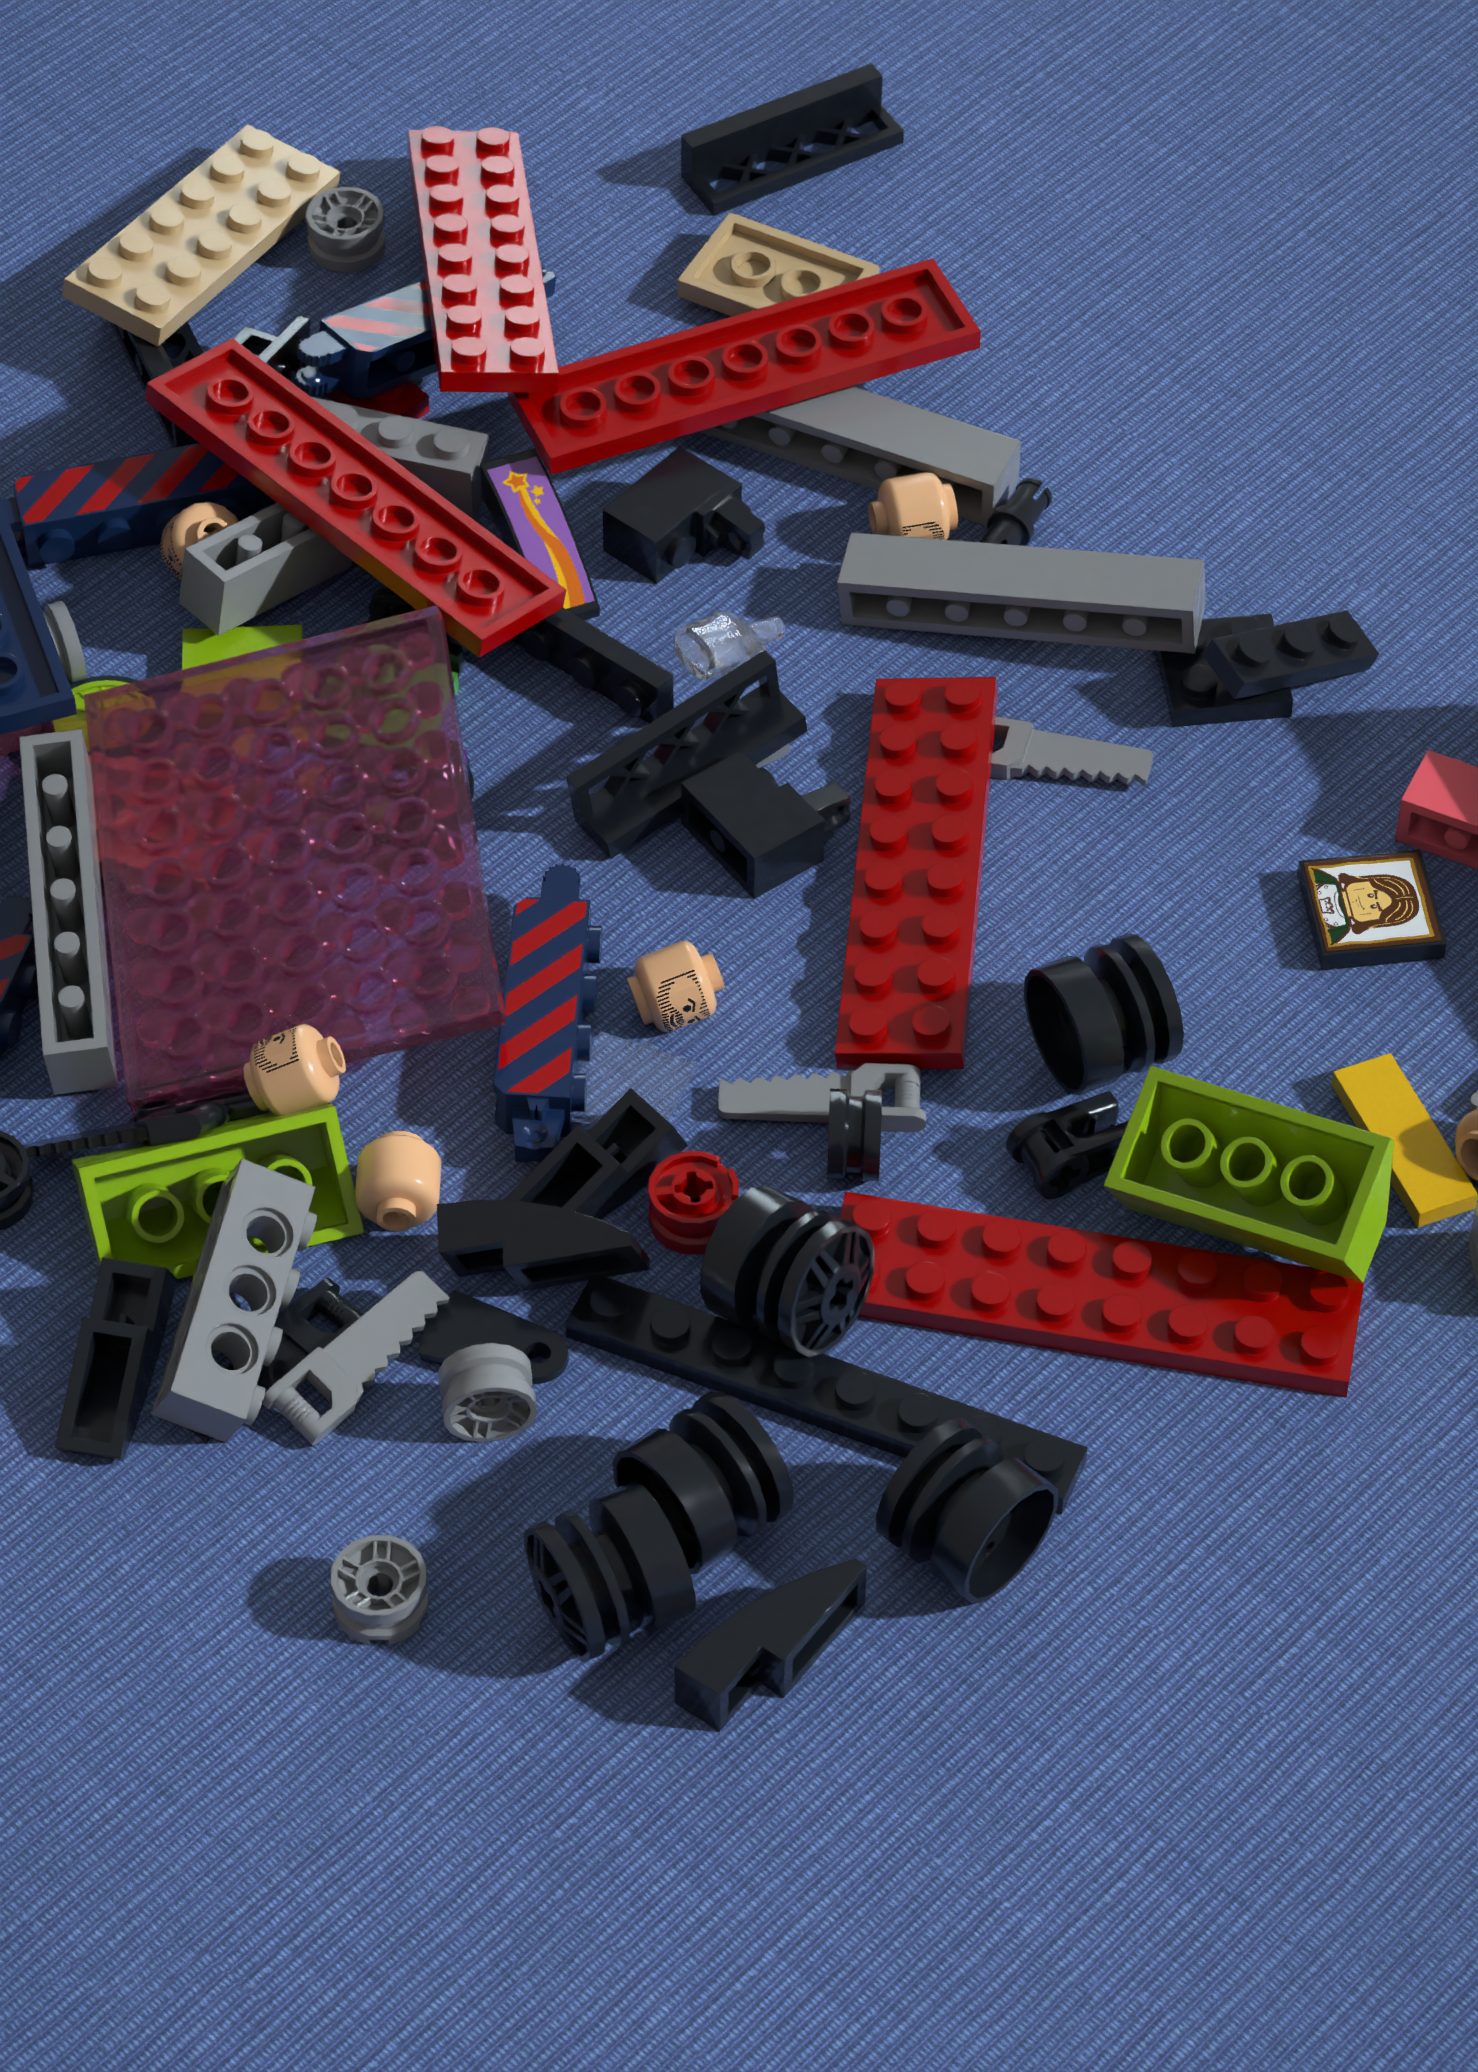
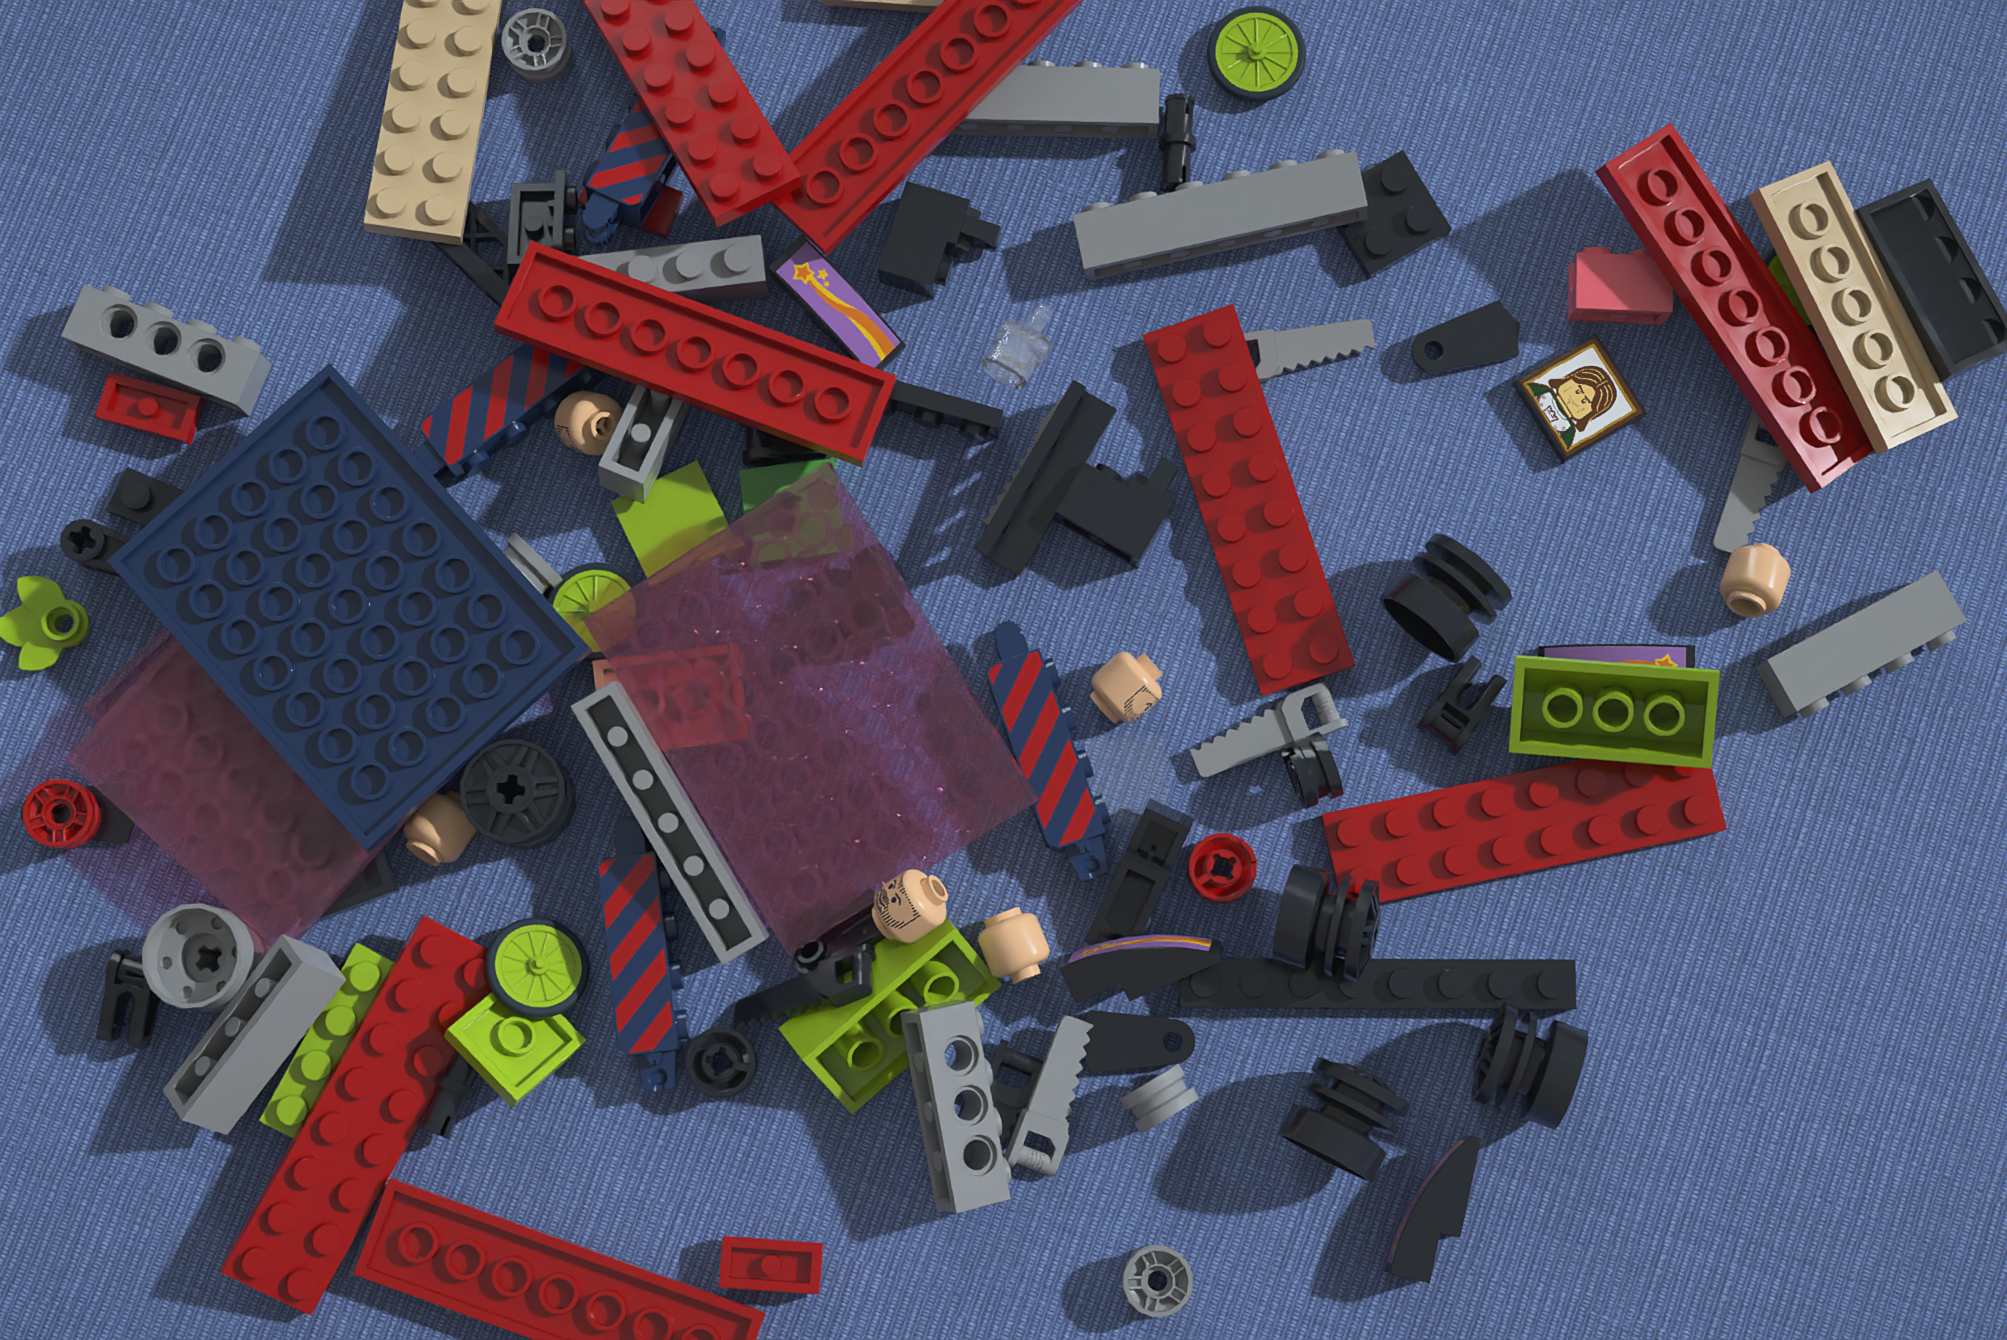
camera: 20 degrees left, 30 degrees up
black slope [55,1257,177,1461] -> none
black wheel [524,1480,696,1663] -> none
light nougat head [868,472,958,540] -> none
black plate [1203,610,1379,699] -> none
yellow tile [1331,1053,1478,1228] -> none
none -> lime wheel [1207,6,1306,102]
none -> black piece [1411,300,1520,373]

